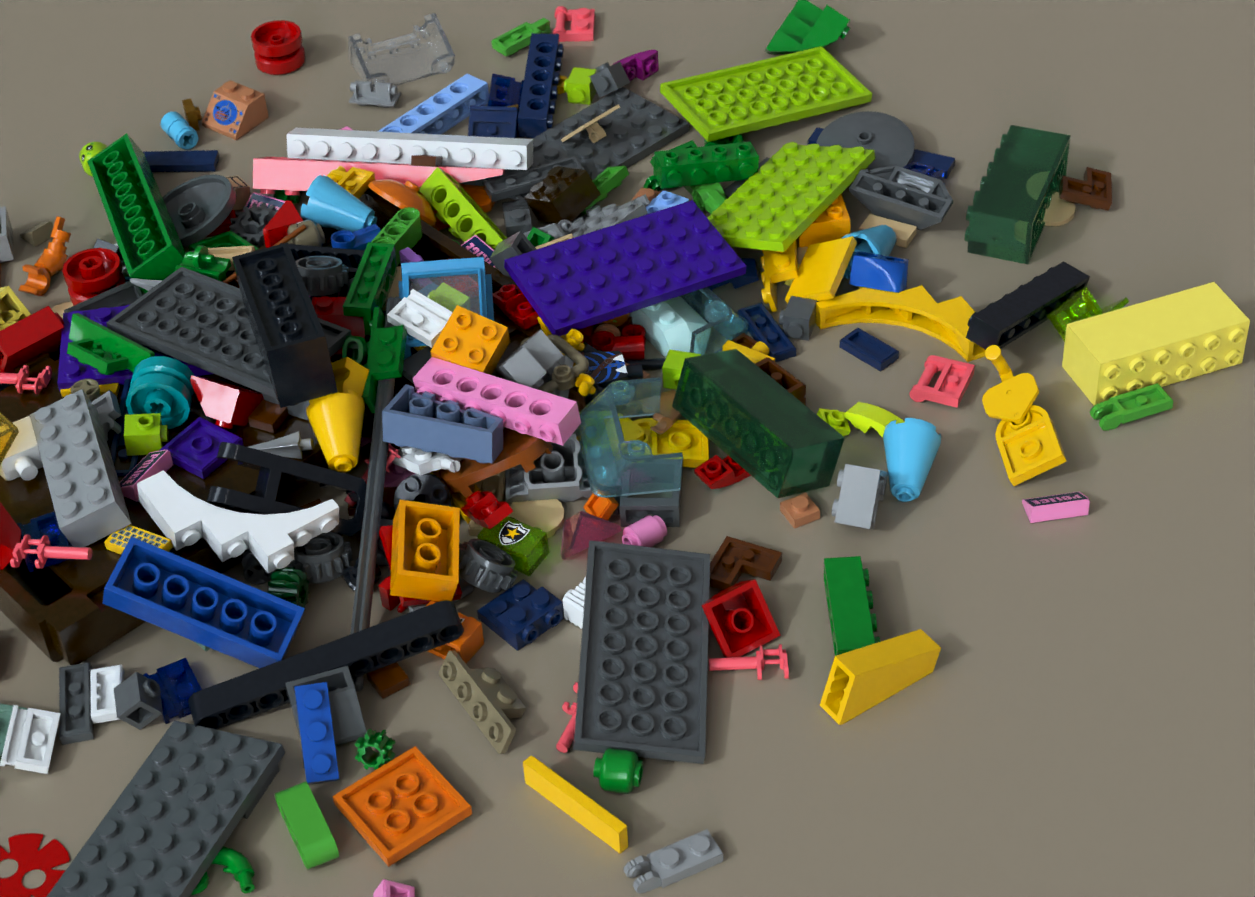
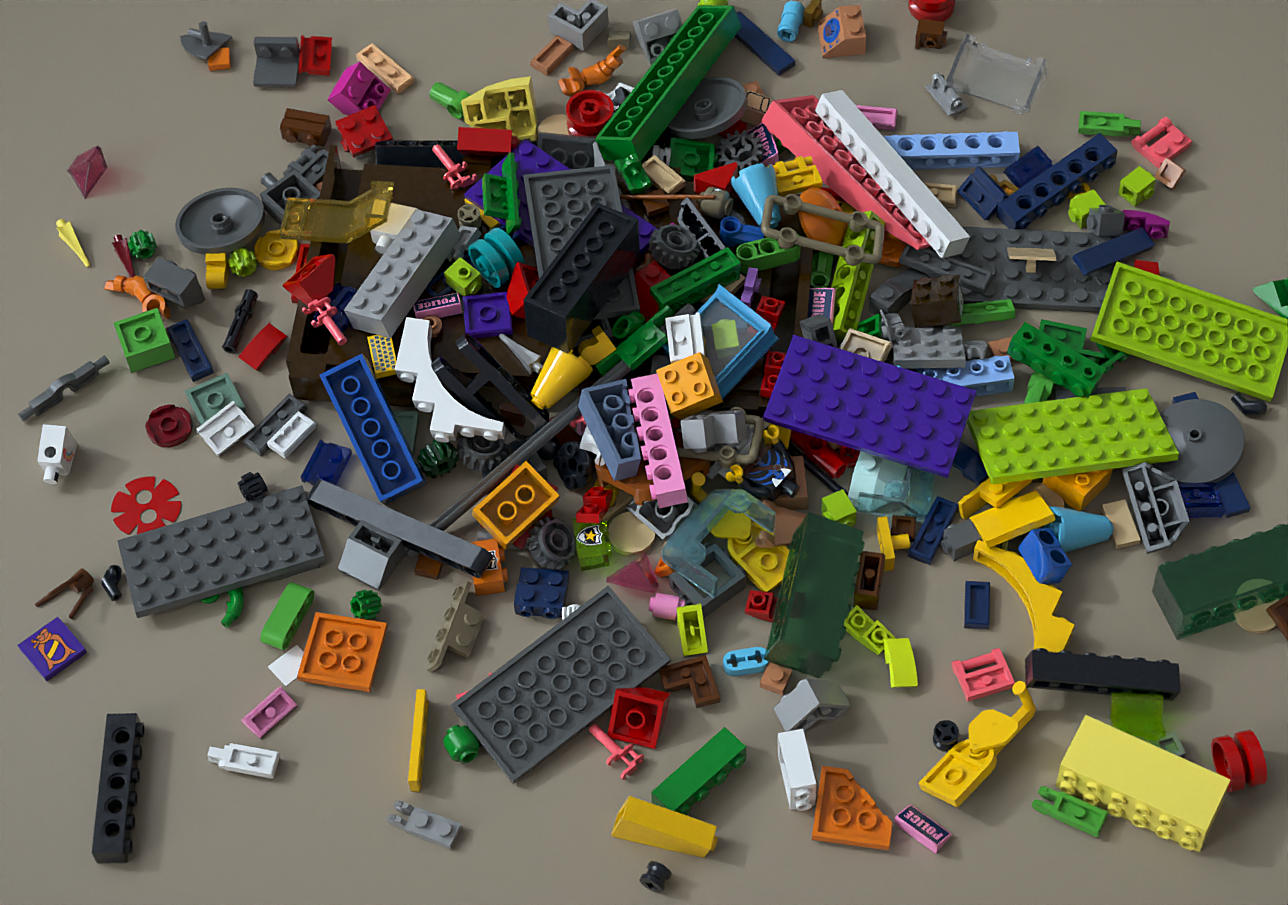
camera: 50 degrees right, 15 degrees up
dark grey brick [113,672,163,730] -> none
blue plate [294,682,340,785] -> none
reddish brown tile [411,155,442,167] -> none
medium azure cone [883,418,942,502] -> none
none -> black gear [237,472,268,502]
none -> white sticker [268,645,304,686]
none -> light grey slope [632,9,683,64]
none -> black wheel [639,861,672,893]
none -> neon yellow slope [676,604,708,656]
none -> medium azure beam [723,647,770,676]
none -> dark tan bar [761,194,885,266]
none -> white window [778,729,816,811]
none -> orange plate [812,766,892,850]
none -> reddish brown brick [915,19,948,50]
none -> black wheel [933,720,959,752]
none -> dark blue tile [1072,227,1155,276]
none -> lime brick [1118,166,1156,207]
none -> nougat plate [1154,158,1186,189]
none -> red wheel [1211,729,1267,793]
none -> black arm [1231,392,1267,416]

